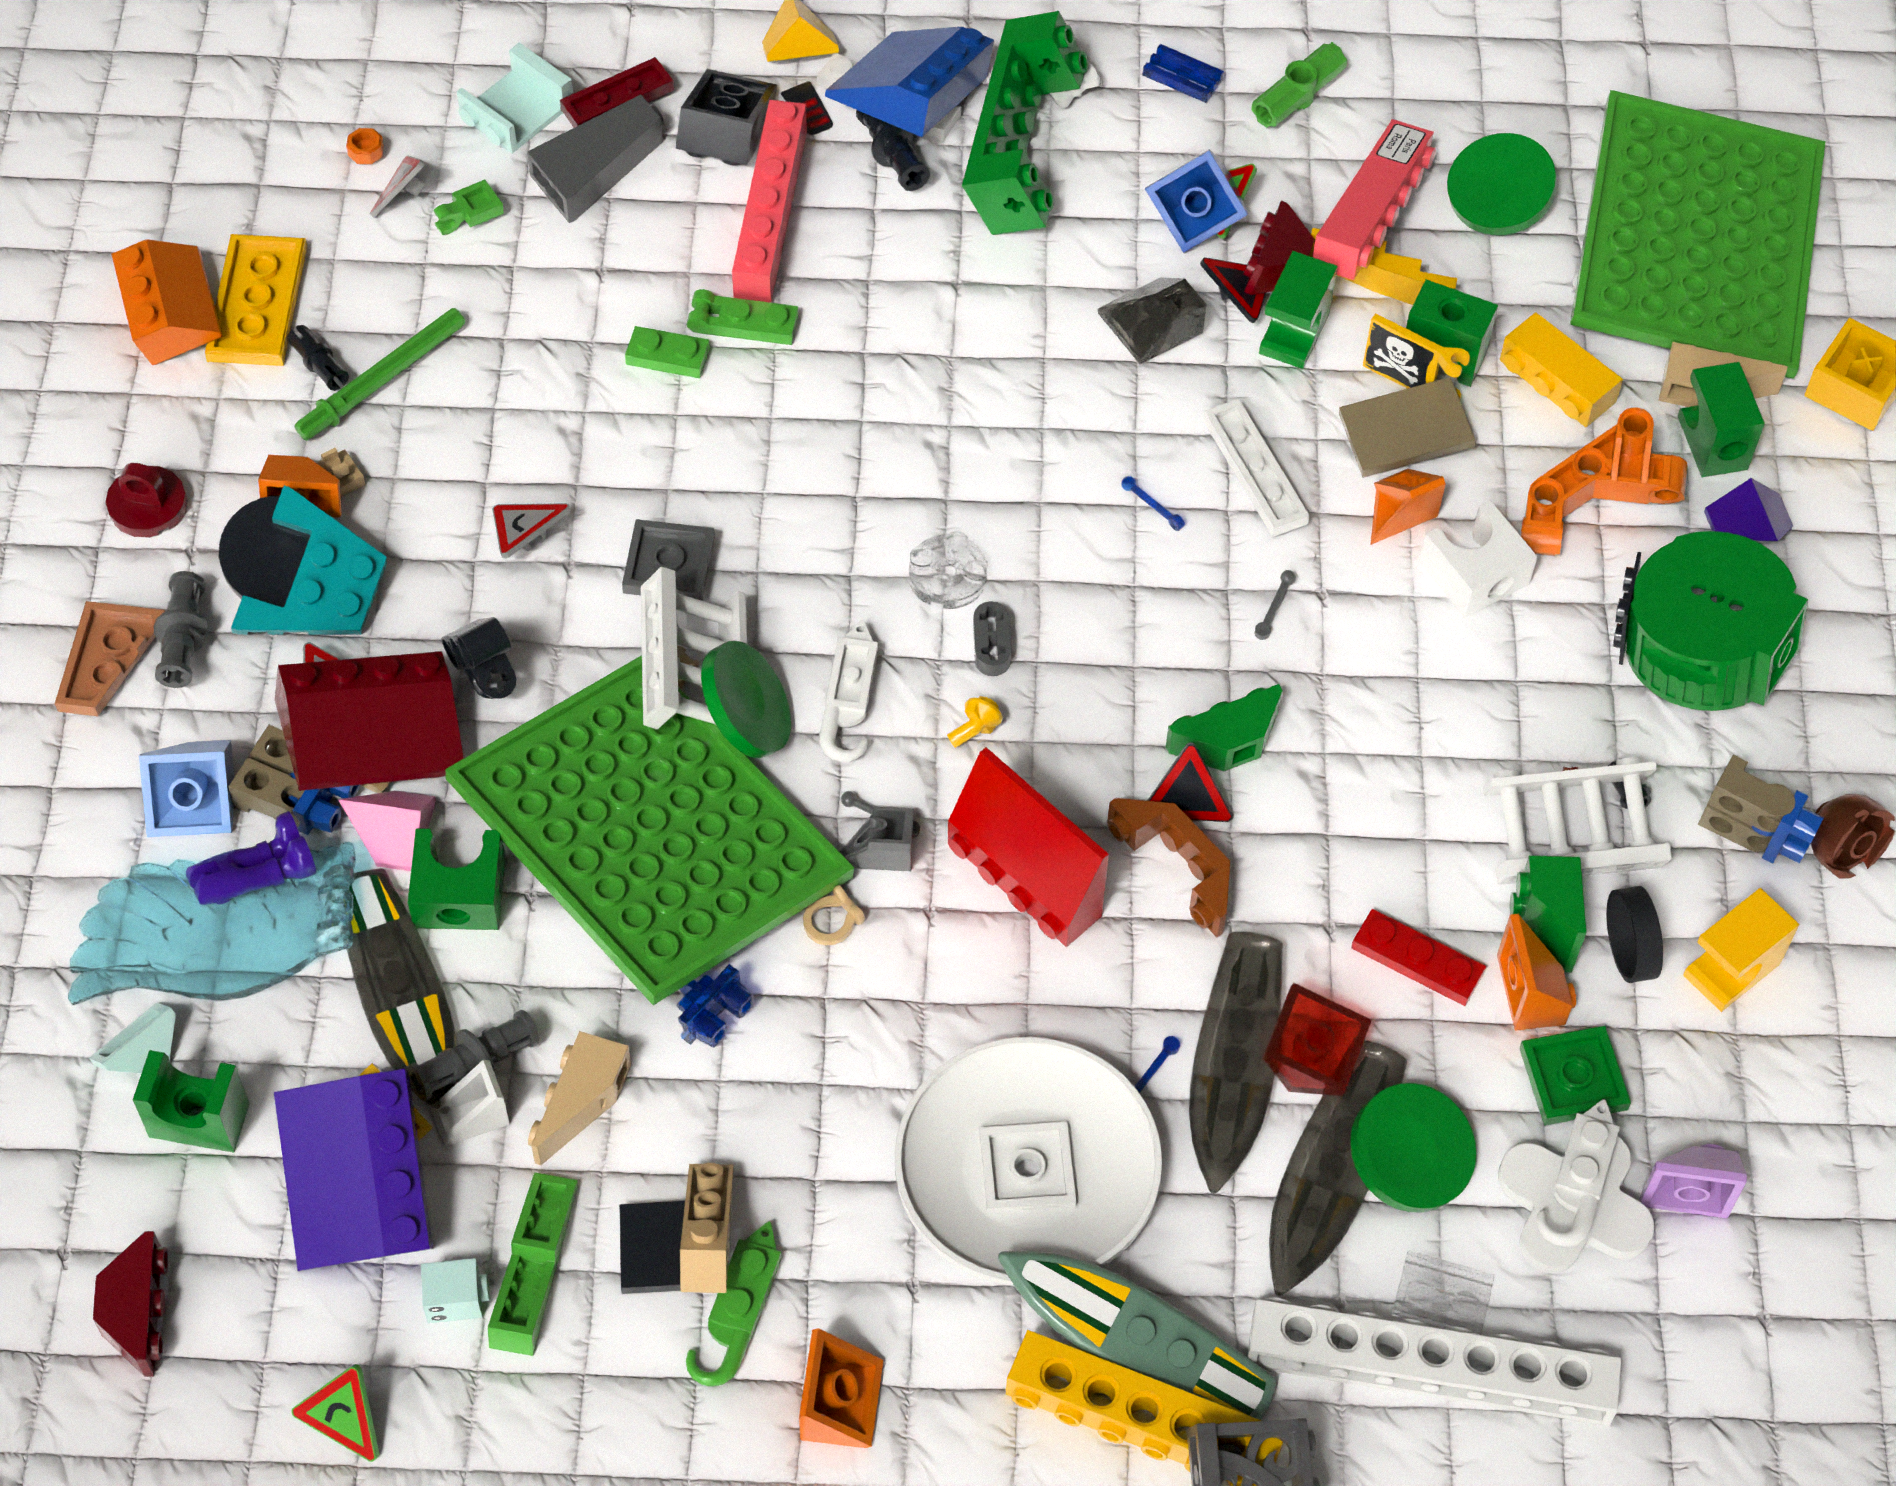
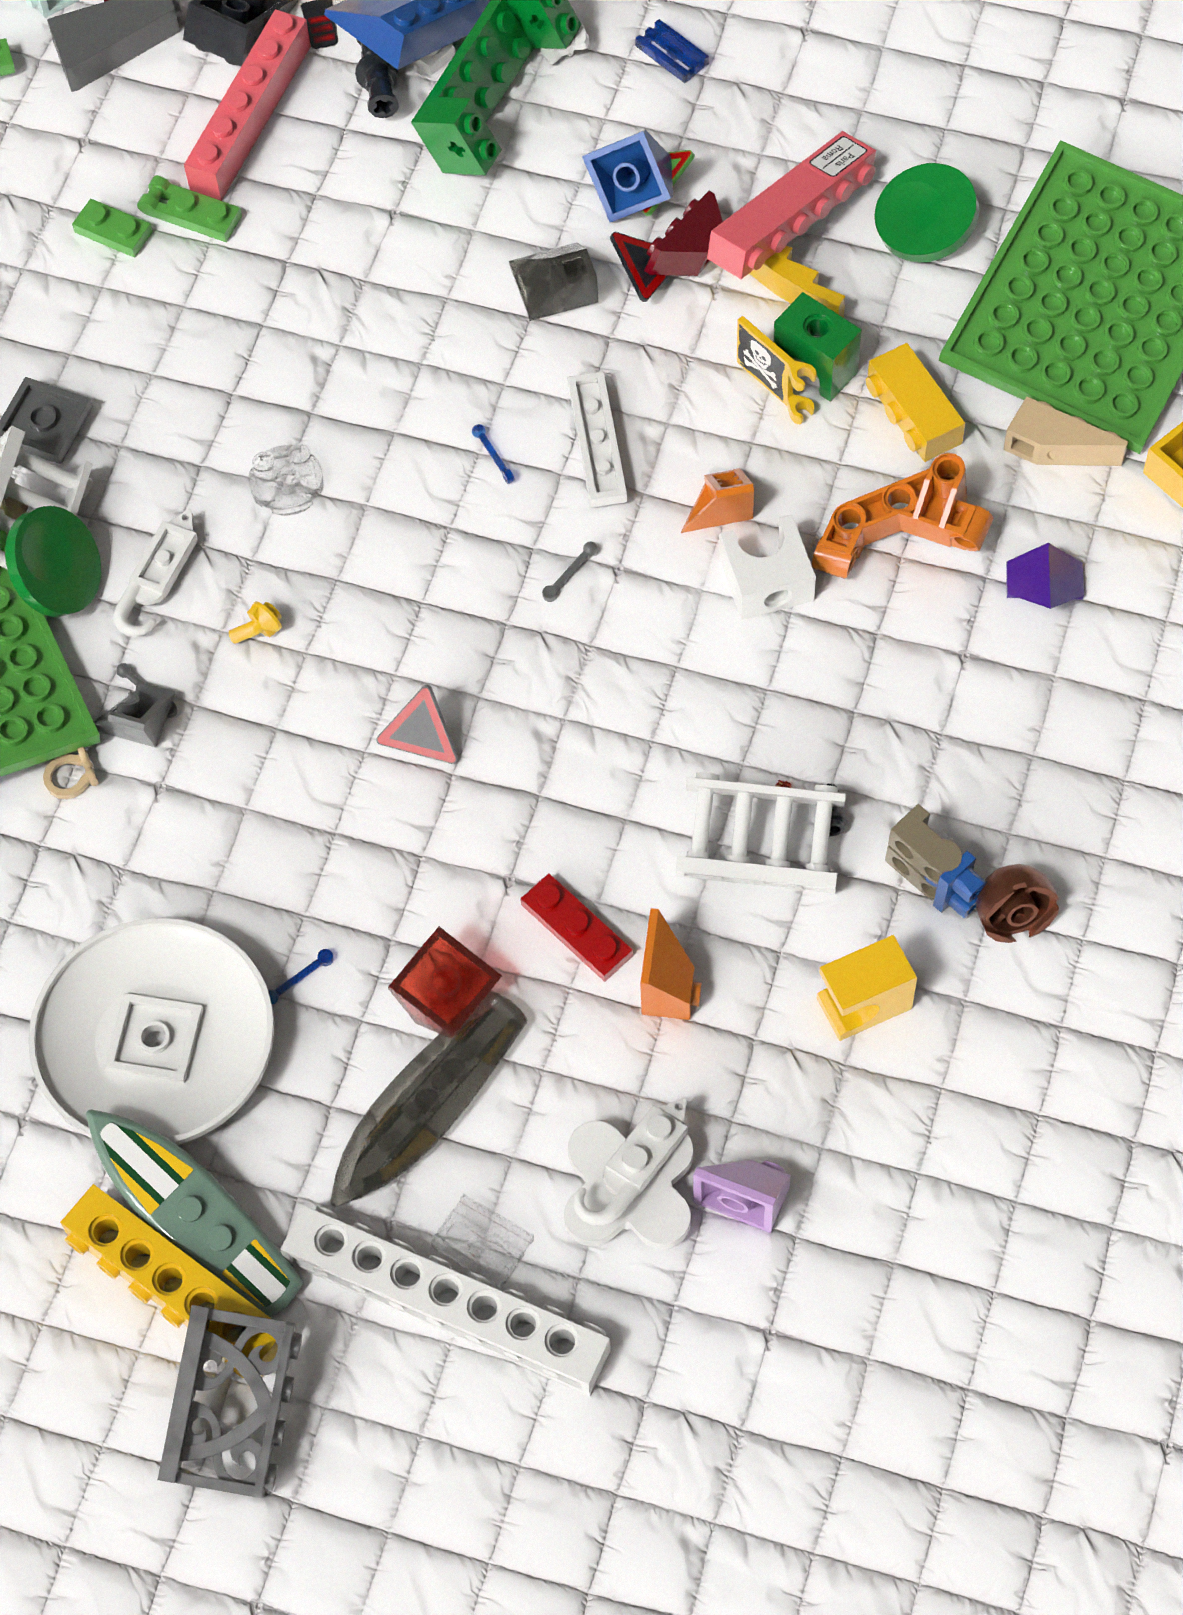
camera: 20 degrees right, 5 degrees up
red slope [948,747,1109,948] -> none
dark grey beam [973,601,1012,676] -> none
dark orange slope [1107,798,1230,938] -> none
green slope [1165,684,1283,772] -> none
clear smoke piece [1189,931,1283,1194] -> none
bright green piece [1251,42,1347,128] -> none
green piece [1259,251,1338,369] -> none
dark tan tile [1339,377,1475,478] -> none
green piece [1350,1083,1476,1213] -> none
green slope [1509,856,1587,973] -> none
green plate [1519,1026,1631,1126] -> none
black tyre [1606,886,1663,983] -> none
green piece [1613,531,1808,711] -> none
green piece [1677,362,1765,478] -> none

